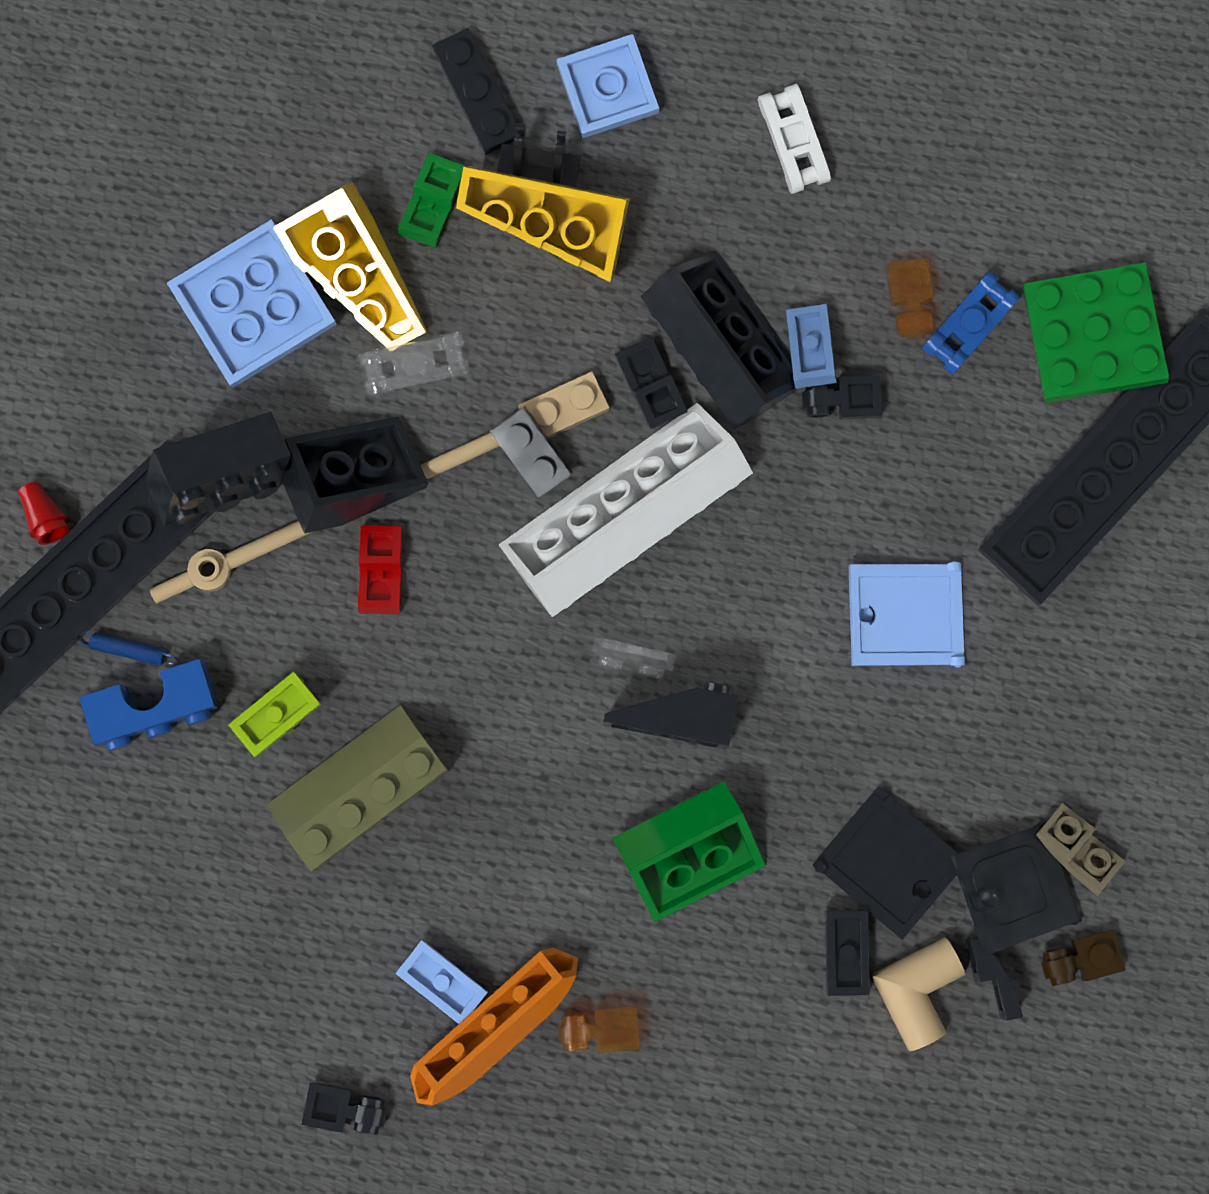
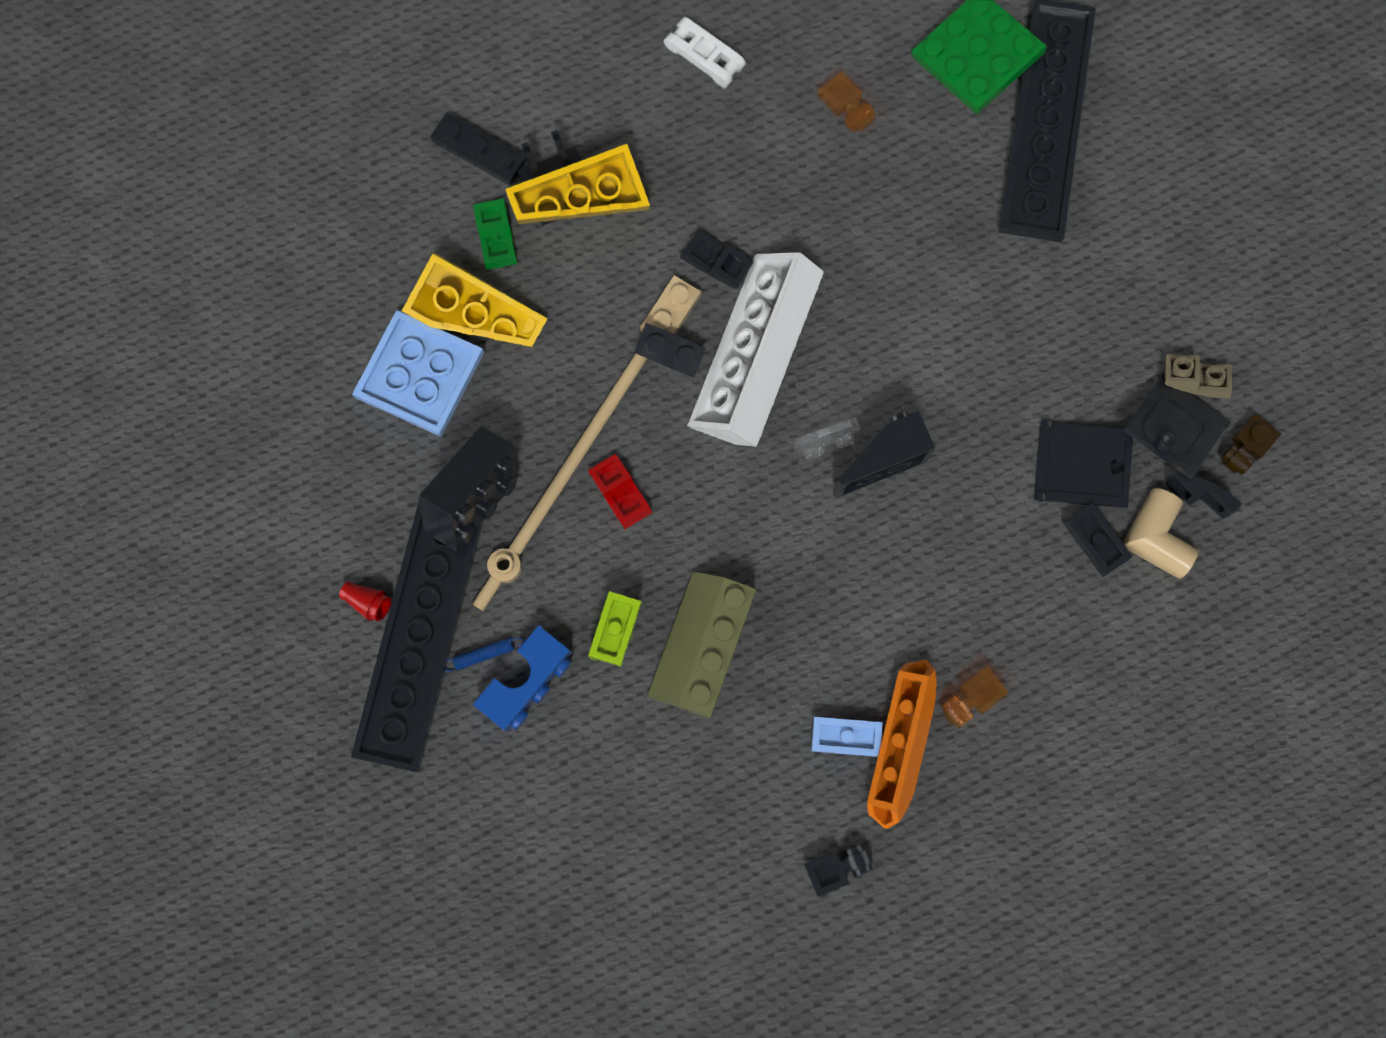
camera: 30 degrees left, 5 degrees down
black slope [282,416,429,534] -> none
clear plate [358,331,471,394] -> none
light blue plate [556,34,659,138] -> none
green slope [612,782,765,923] -> none
black slope [641,251,799,429] -> none
medium blue plate [786,304,837,389] -> none
black plate [802,375,882,420] -> none
light blue container [849,561,965,668] -> none
blue plate [922,270,1021,375] -> none

